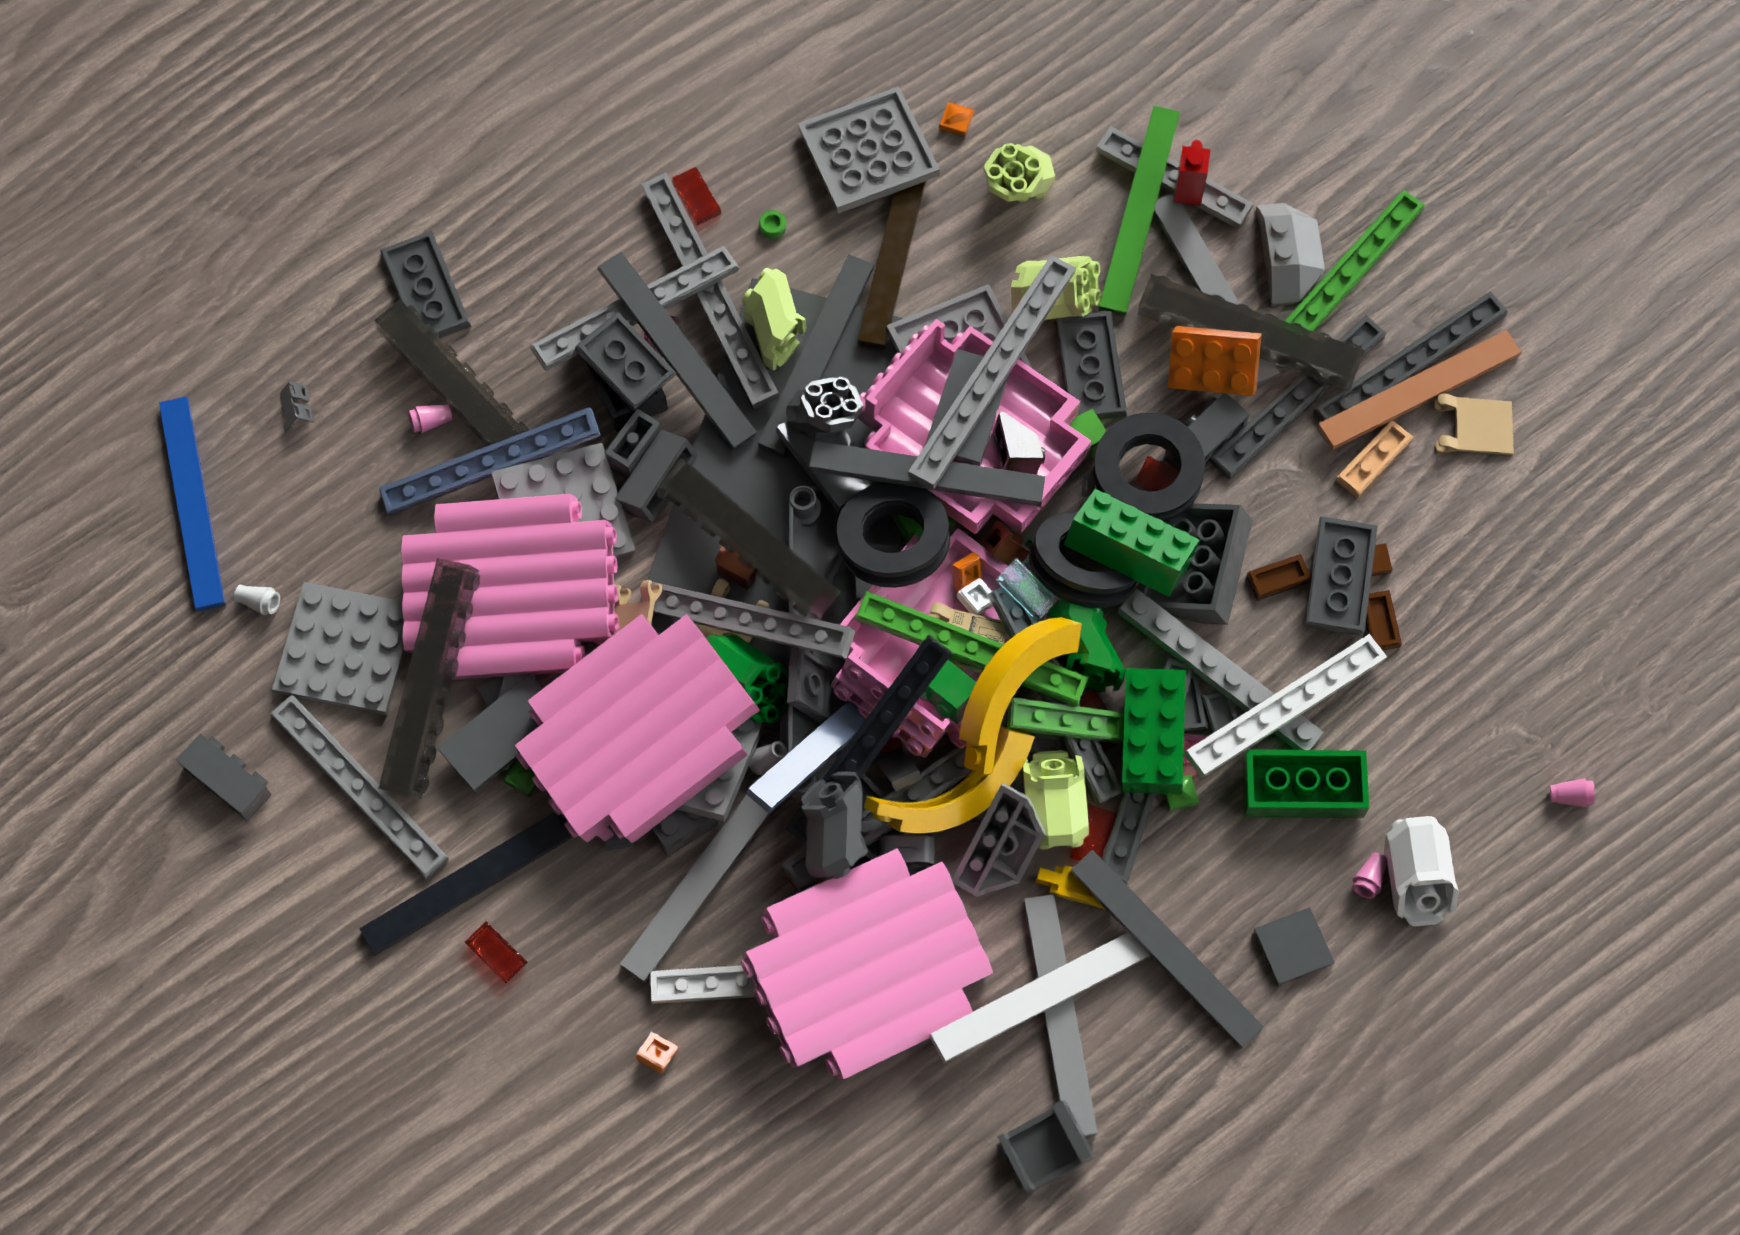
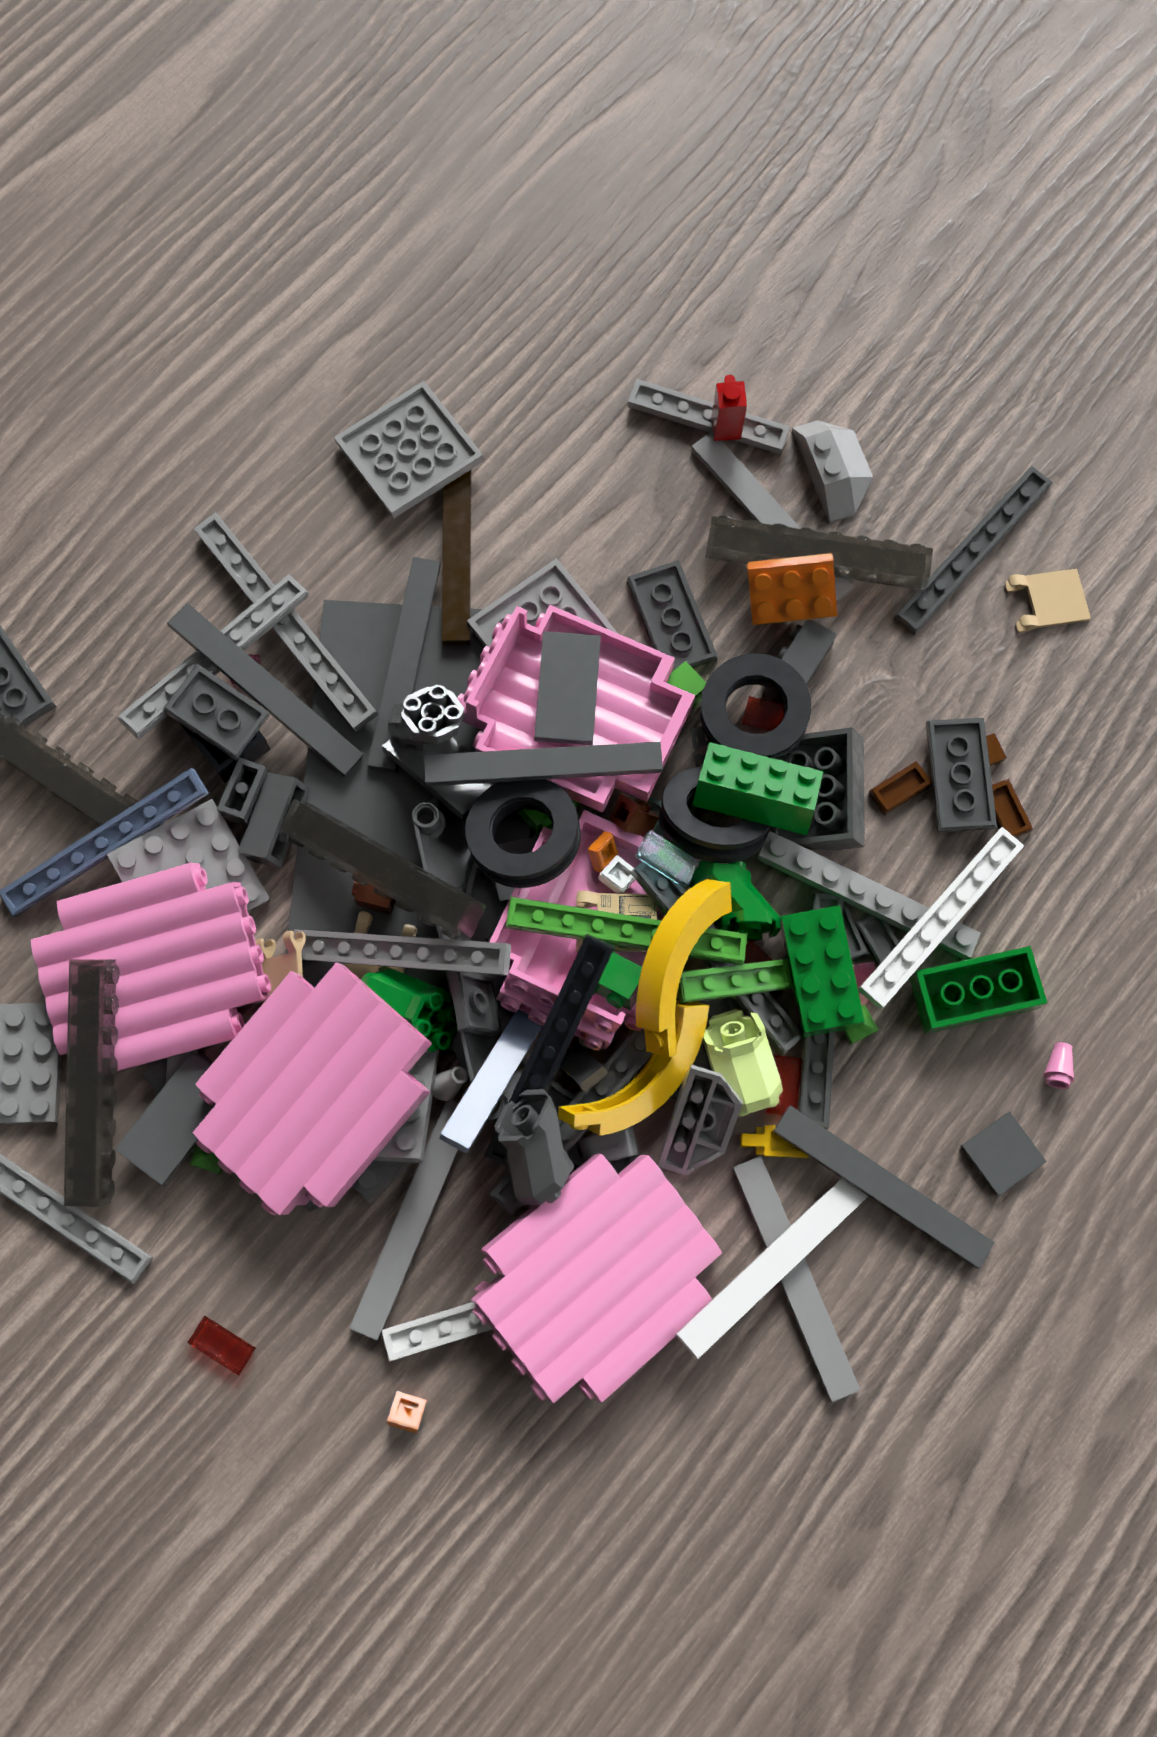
camera: 15 degrees left, 5 degrees up
black tile [359,812,574,956] -> none
bright pink cone [408,404,452,434] -> none
clear red tile [672,167,722,225] -> none
yellowish green brick [742,268,806,371] -> none
bright green tile [759,210,787,239] -> none
light grey plate [908,255,1076,490] -> none
orange tile [940,102,974,137] -> none
yellowish green brick [984,143,1055,202] -> none
slope [993,412,1045,475] -> none
dark grey panel [996,1100,1096,1193] -> none
yellowish green brick [1011,256,1101,320] -> none
bright green tile [1099,106,1180,316] -> none
dark grey tile [1210,315,1387,480] -> none
bright green tile [1266,189,1425,361] -> none
nougat tile [1317,330,1522,450] -> none
light nougat tile [1335,420,1413,499] -> none
white brick [1384,816,1459,927] -> none

